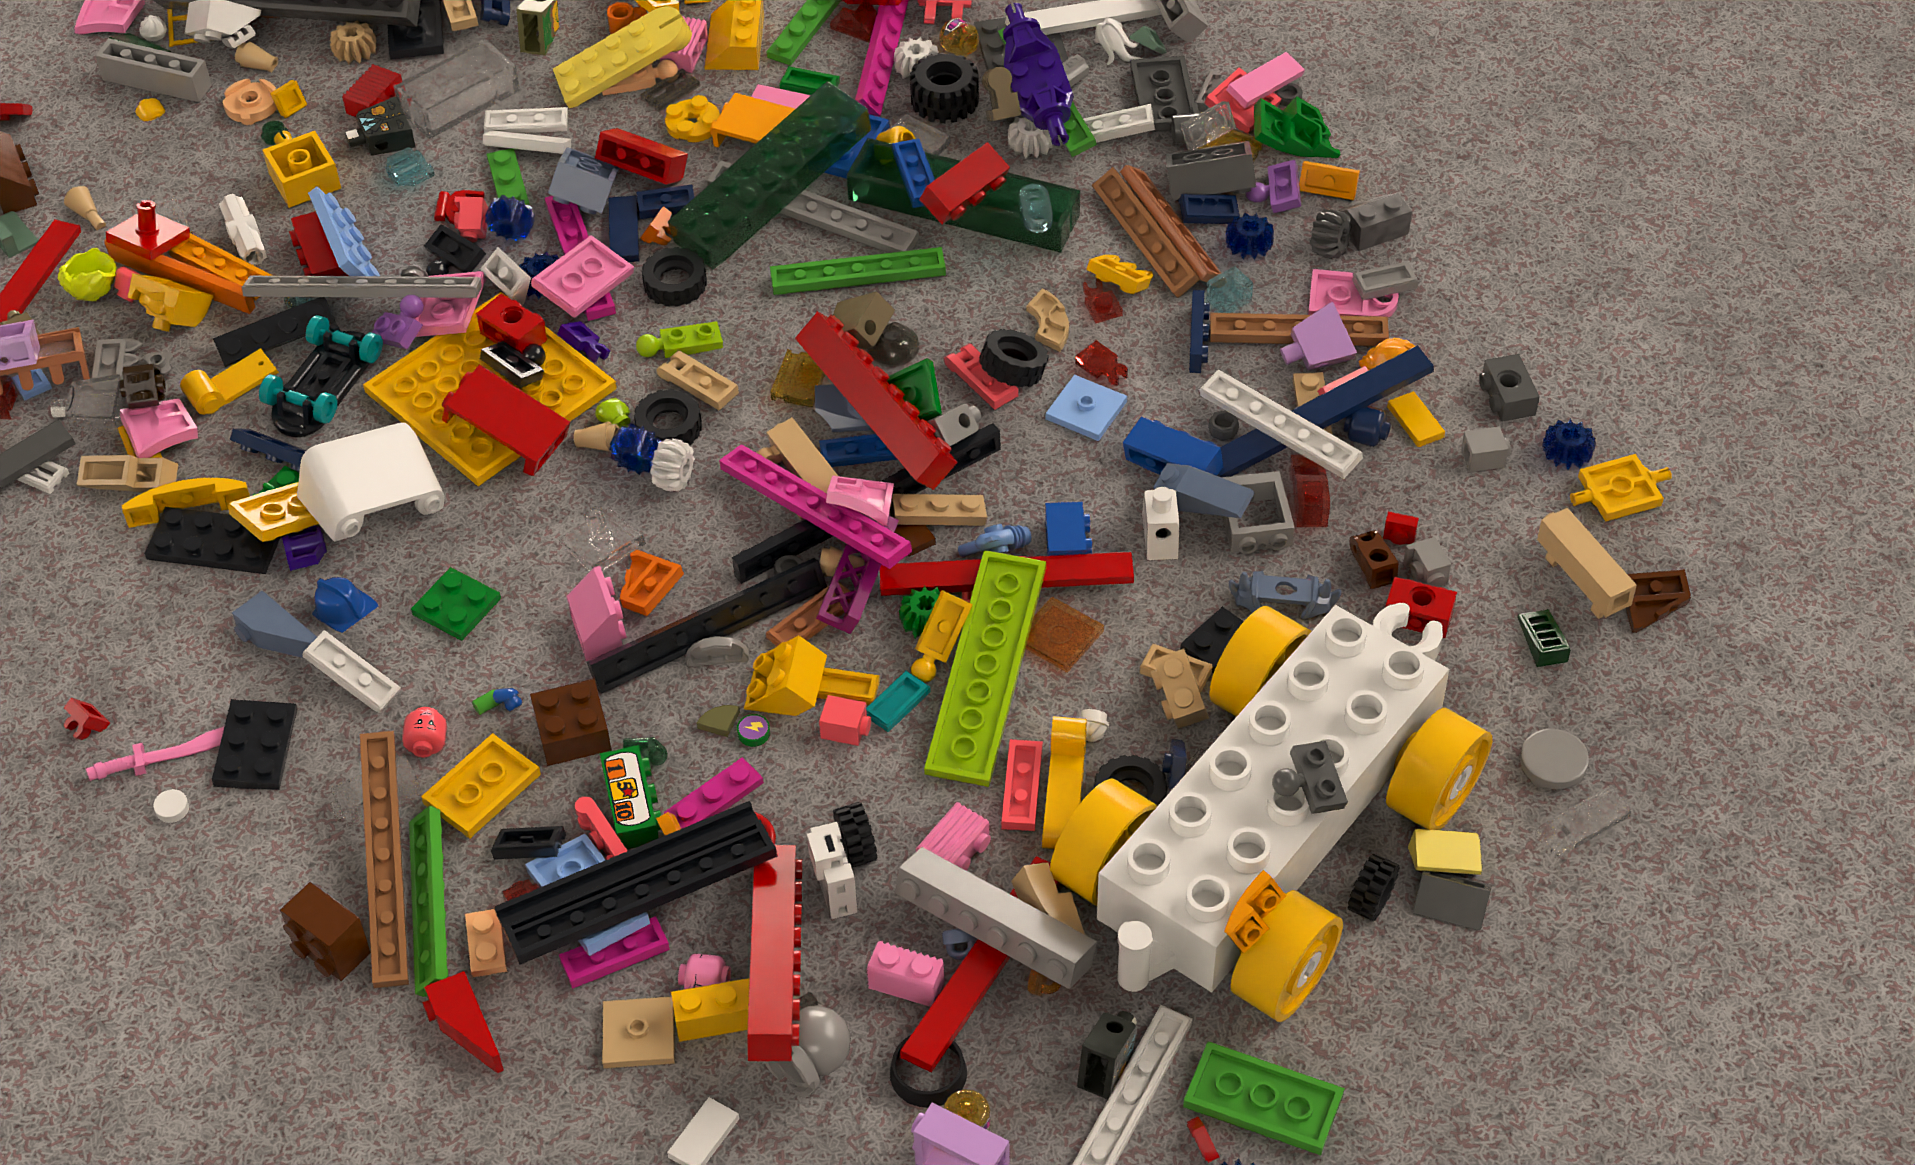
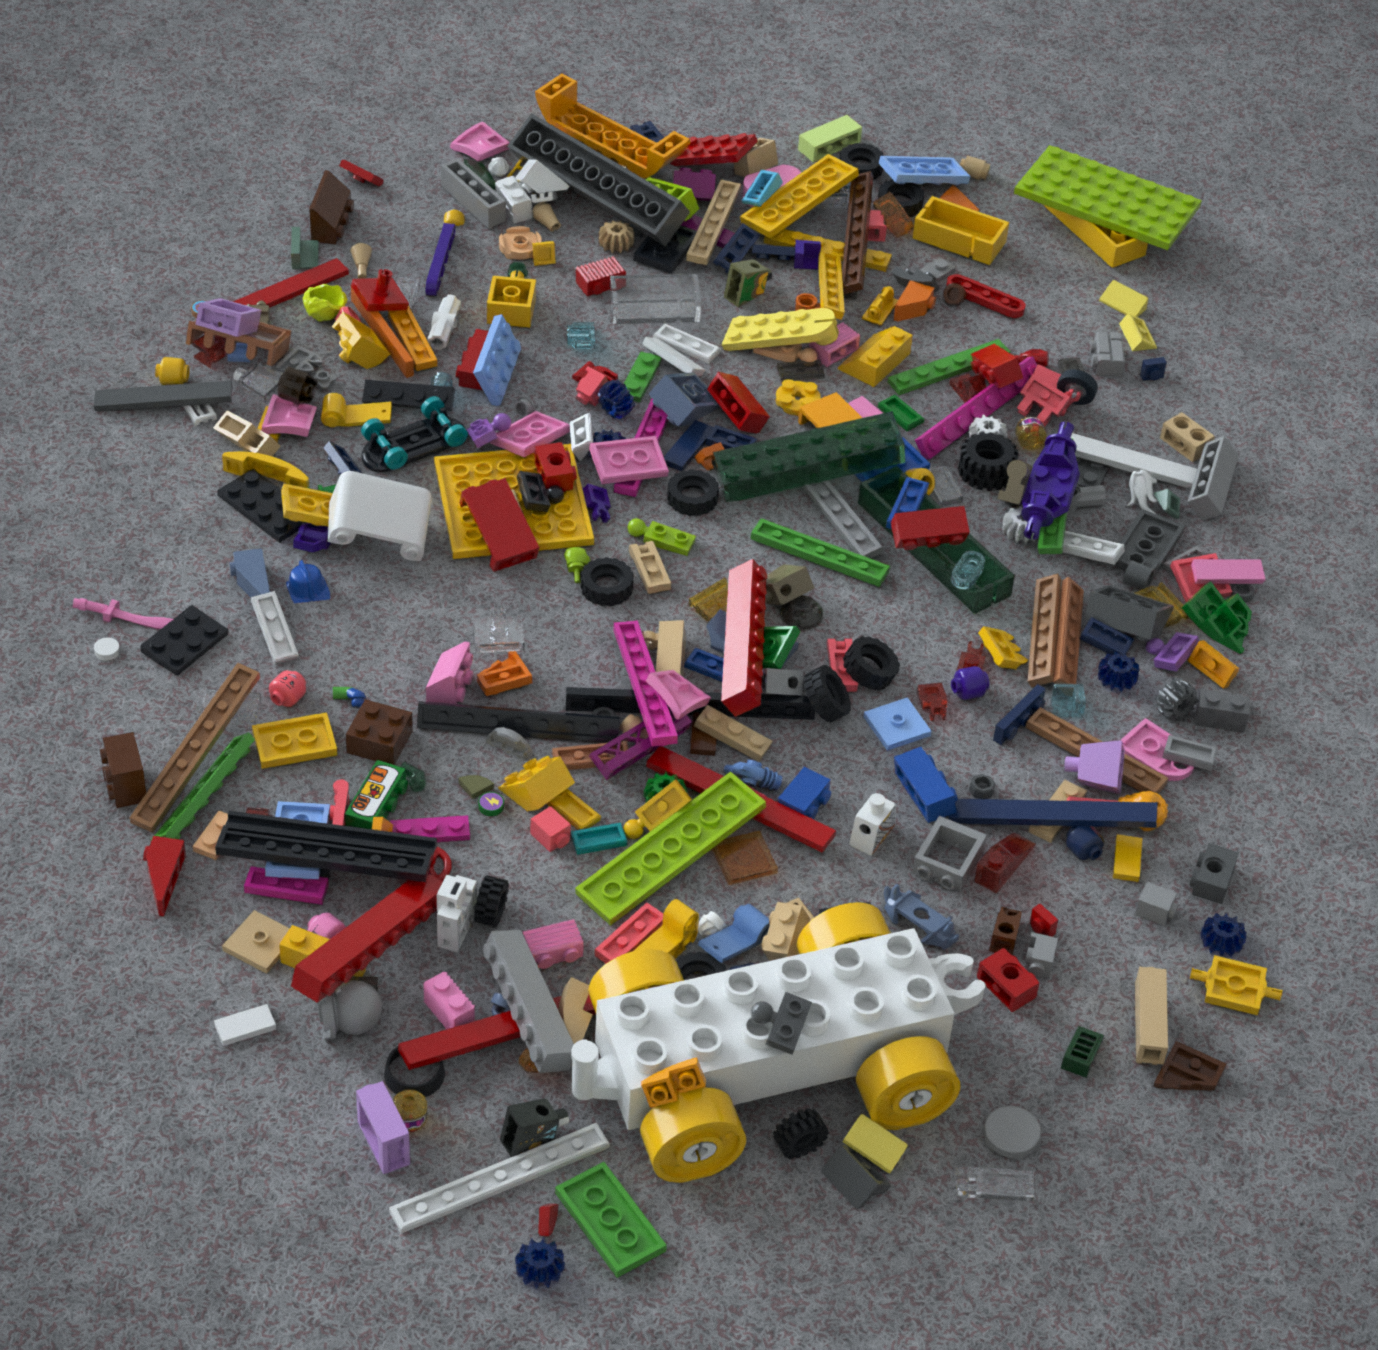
camera: 30 degrees right, 5 degrees down
red tile [64,698,110,740] -> none
light grey tile [242,275,482,298] -> none
pearl dark grey torso [345,96,415,156] -> none
green plate [411,567,501,641] -> none
black plate [424,224,486,276] -> none
black tile [491,826,566,860] -> none
tan cone [574,422,621,452] -> none
clear blue gear [609,423,662,475] -> none
white gear [650,439,695,492] -> none
tan tile [1026,288,1069,352] -> none
sand blue slope [1153,463,1255,518] -> none
clear plate [1180,101,1236,151] -> none
white tile [1199,370,1363,479] -> none
none -> dark purple beam [425,223,456,296]
none -> white brick [495,176,533,223]
none -> medium blue door [698,904,770,963]
none -> black tyre [803,665,851,723]
none -> dark purple head [951,666,990,700]

